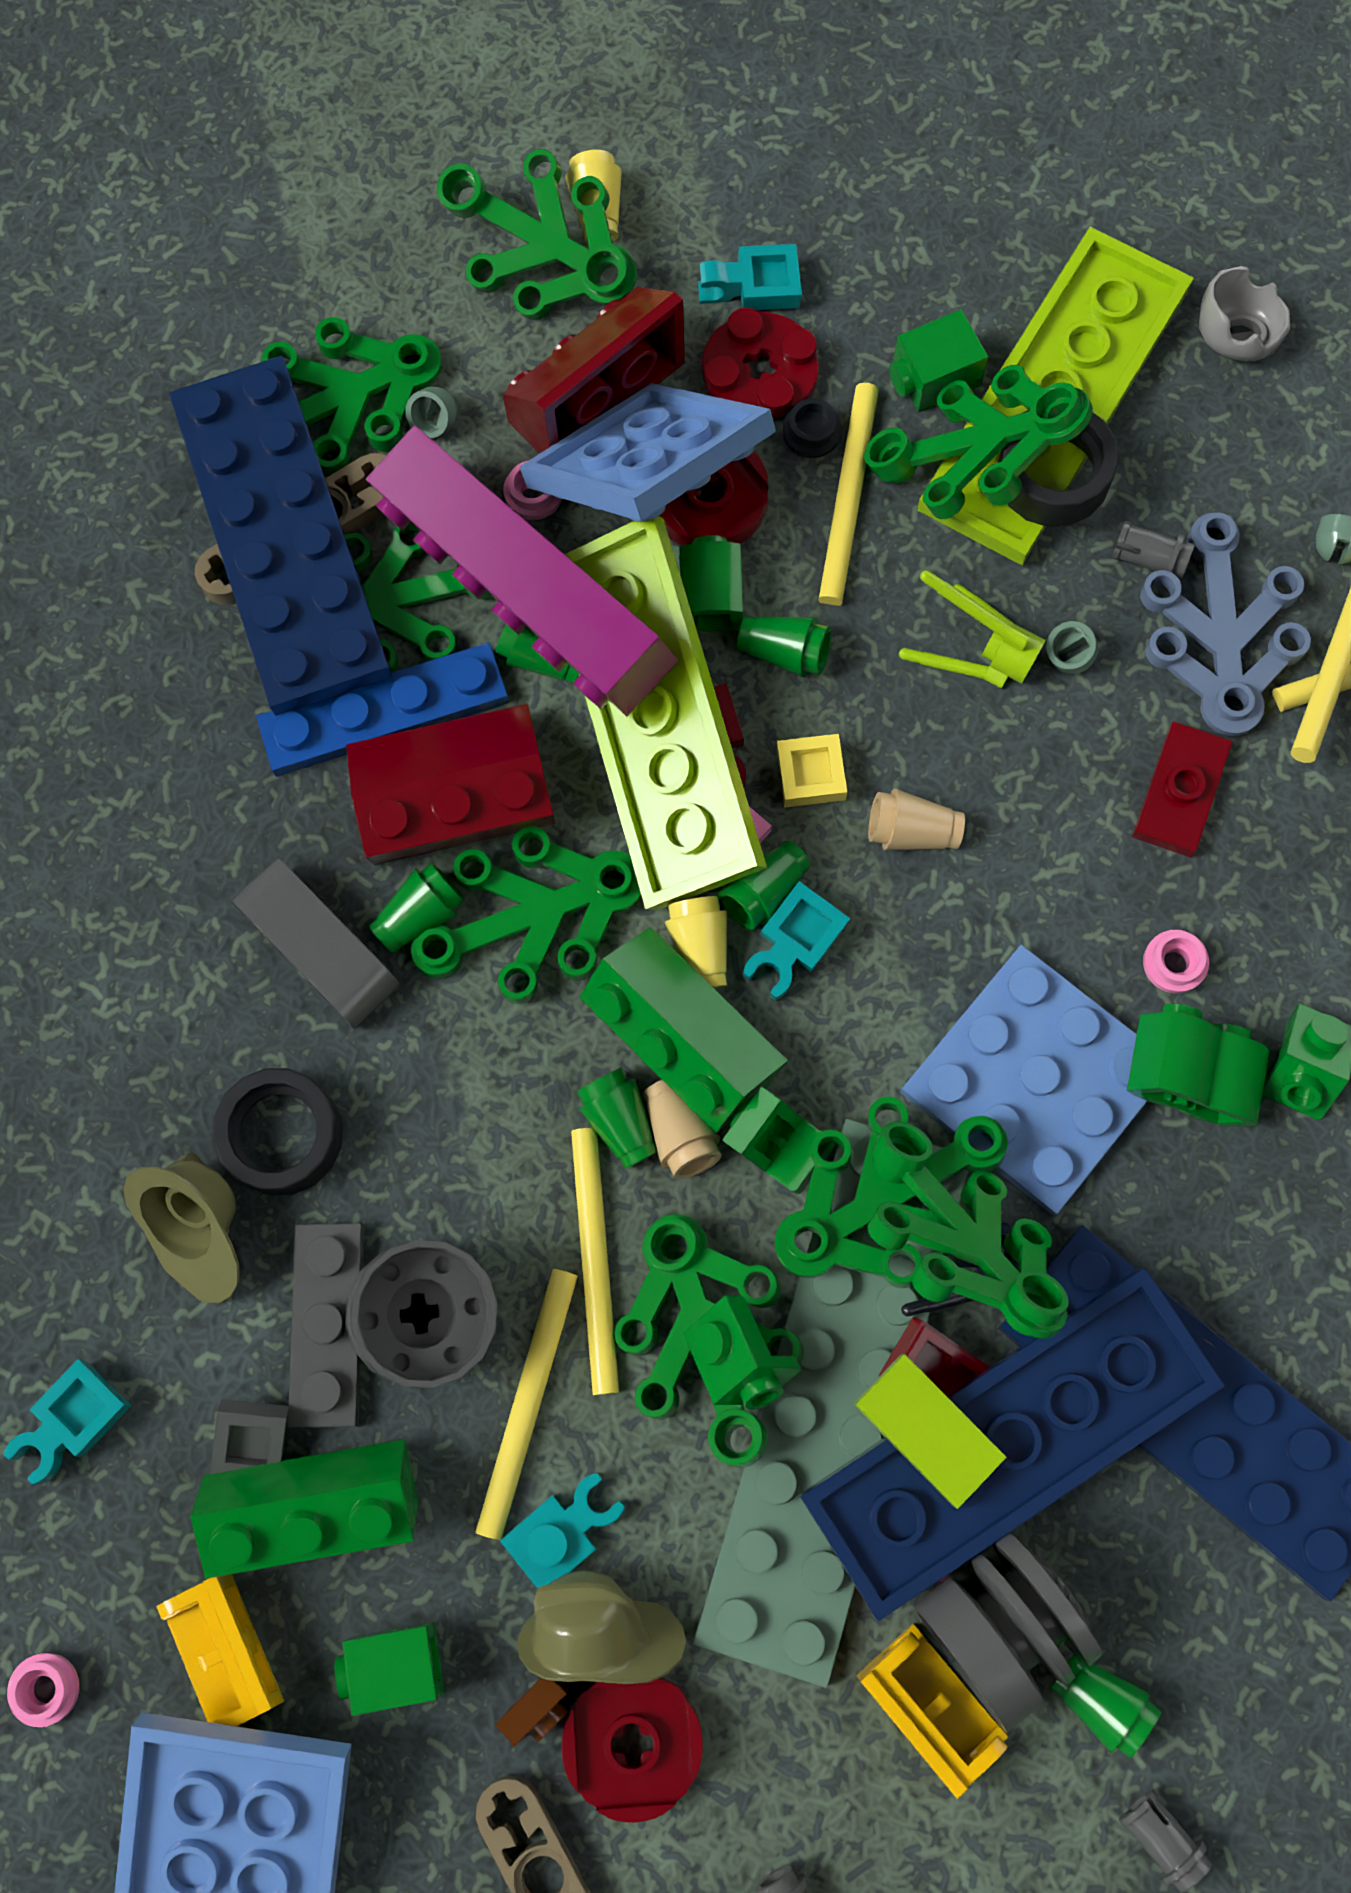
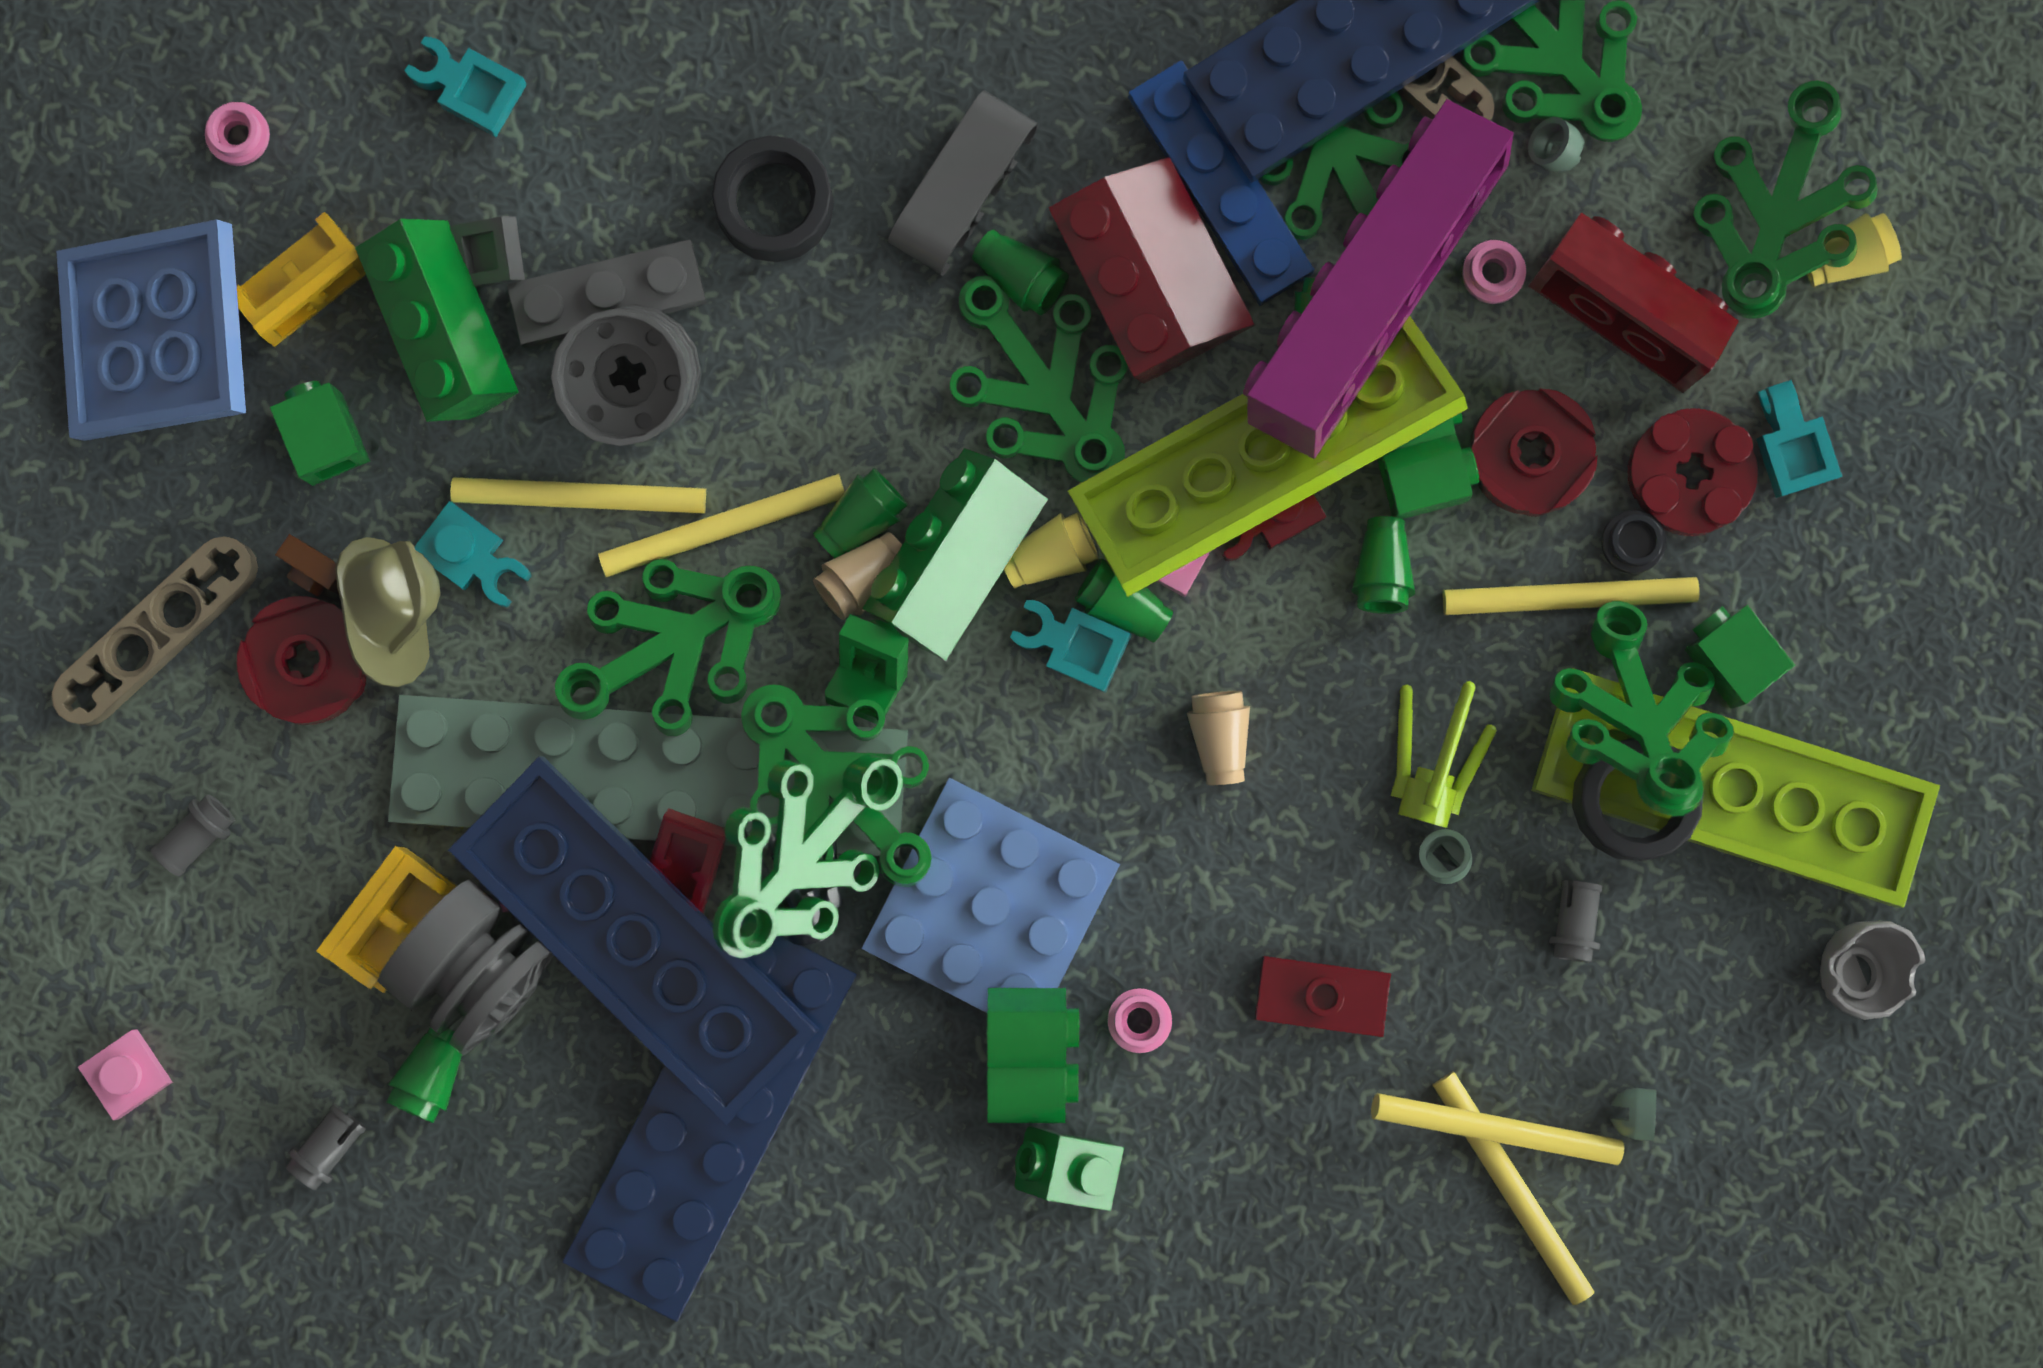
camera: 70 degrees right, 10 degrees up
olive piece [123,1153,240,1303] -> none
medium blue plate [520,383,776,521] -> none
green bracket [683,1295,801,1410] -> none
light yellow plate [776,734,847,808] -> none
lime tile [853,1354,1007,1509] -> none
sand blue plant [1140,513,1311,736] -> none

